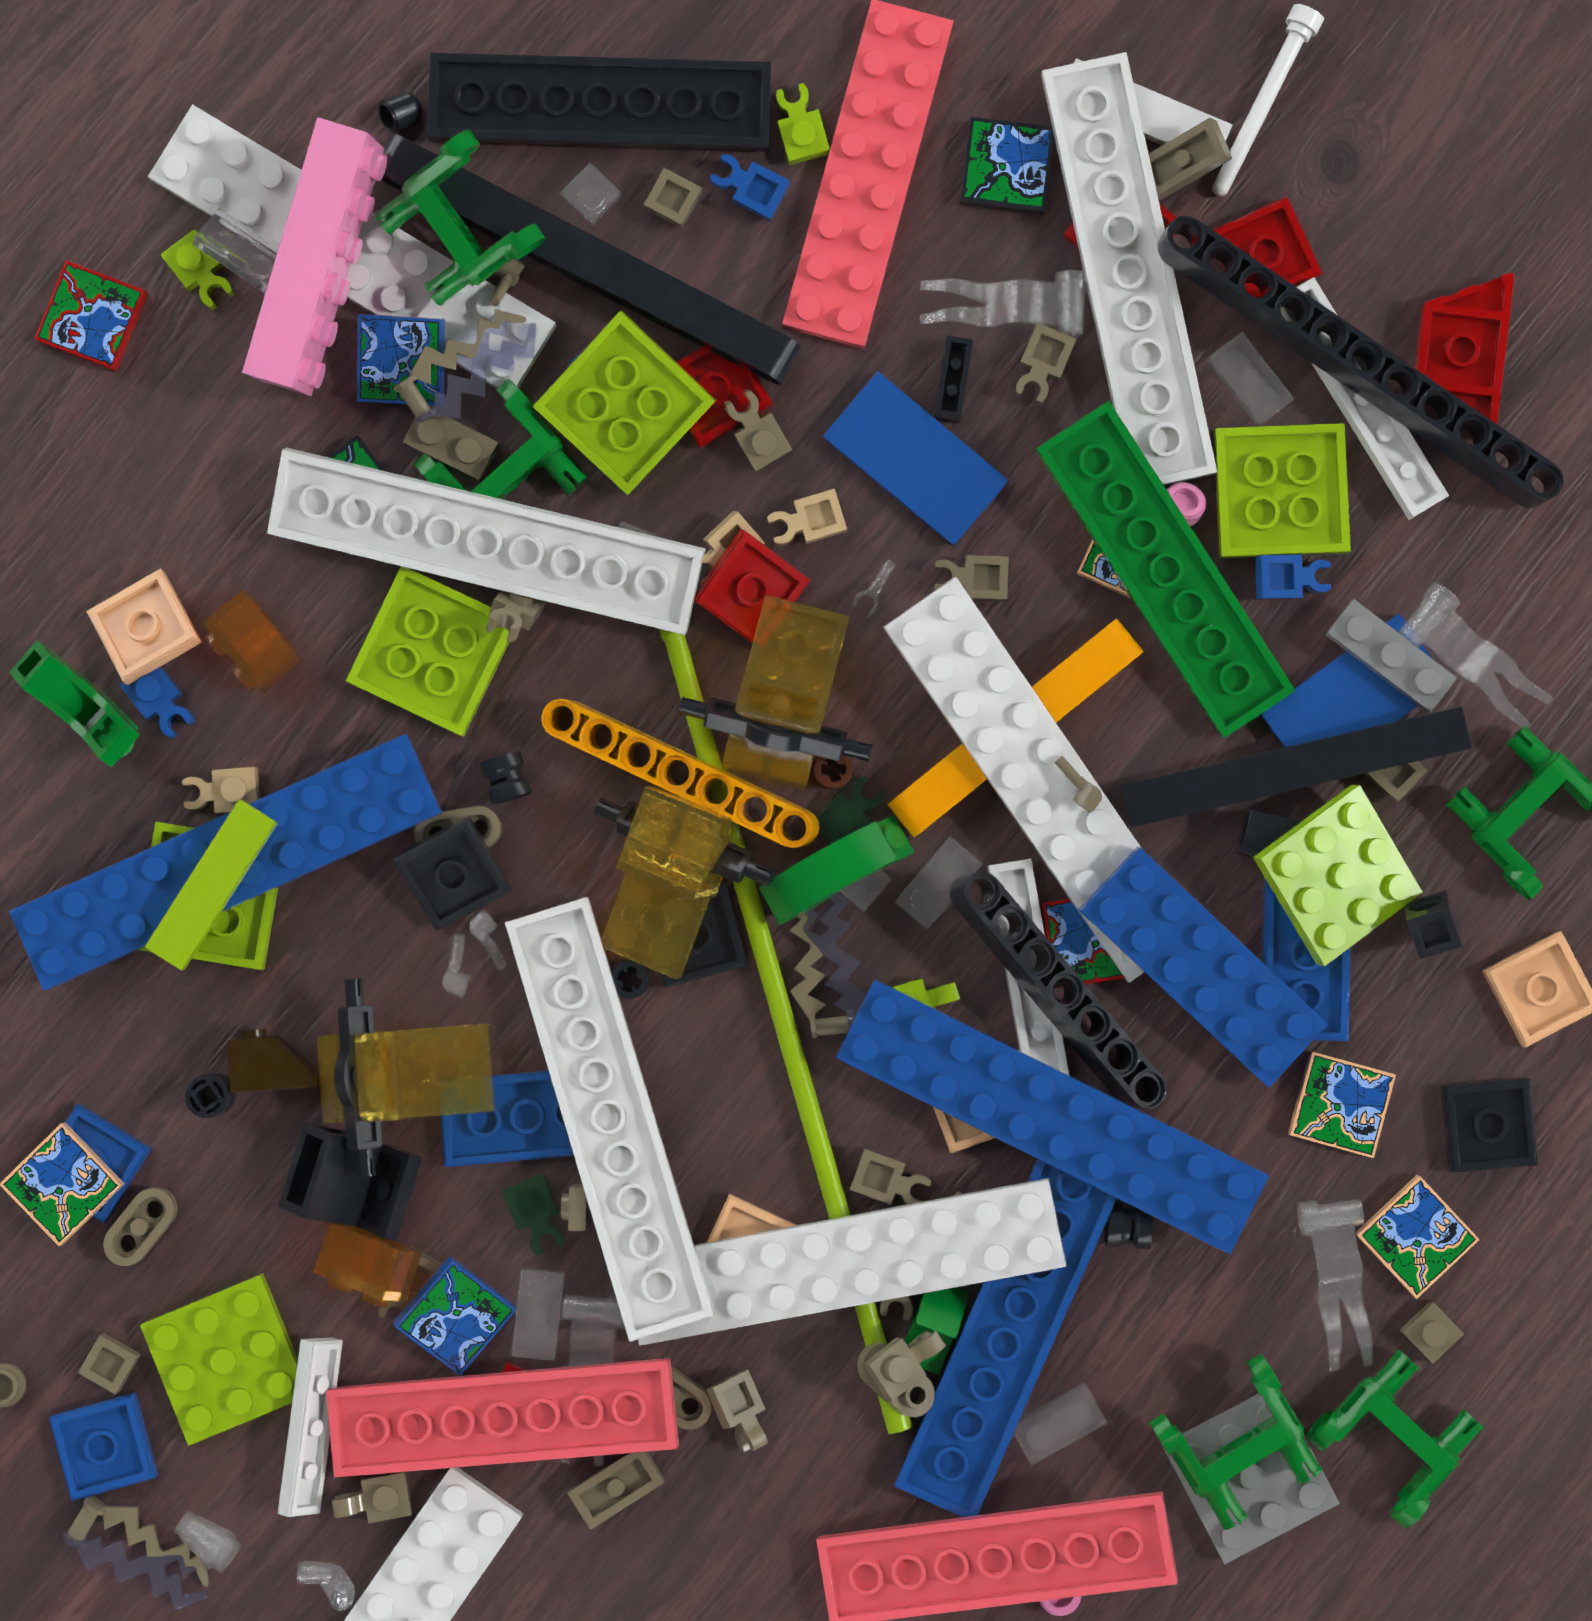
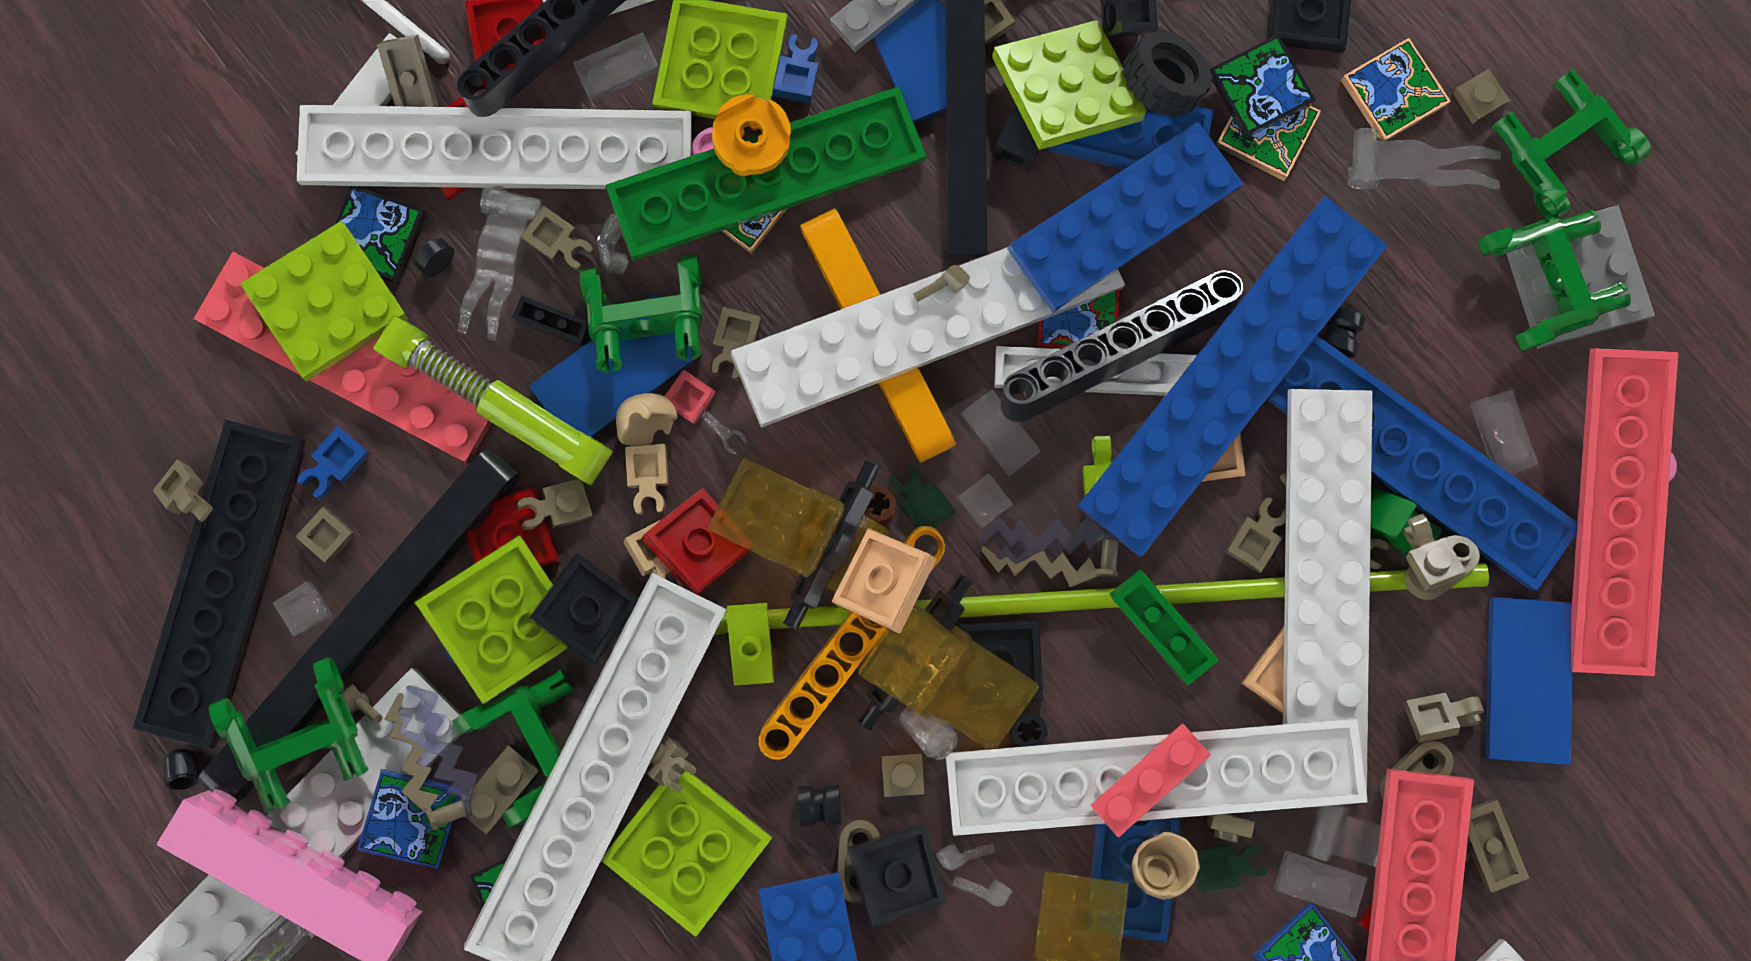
camera: 80 degrees left, 5 degrees down
green arch [759,815,914,925] -> none
lime plate [776,83,830,166] -> none
none -> dark tan plate [153,460,213,522]
none -> lime plate [240,221,408,382]
none -> lime piece [373,315,613,485]
none -> black tile [415,238,454,277]
none -> black tile [528,553,639,666]
none -> green connector [580,253,703,373]
none -> clear arm [597,214,628,274]
none -> tan hair [616,393,678,446]
none -> coral tile [664,369,717,425]
none -> light orange plate [712,94,791,176]
none -> lime plate [726,603,774,686]
none -> light nougat tile [831,529,937,634]
none -> dark tan plate [881,753,925,797]
none -> clear cone [899,704,958,760]
none -> coral plate [1090,723,1211,837]
none -> green plate [1110,568,1219,685]
none -> black tyre [1122,30,1213,118]
none -> tan hair [1131,832,1200,900]
none -> tile [1210,34,1316,139]
none -> blue tile [1485,597,1573,765]

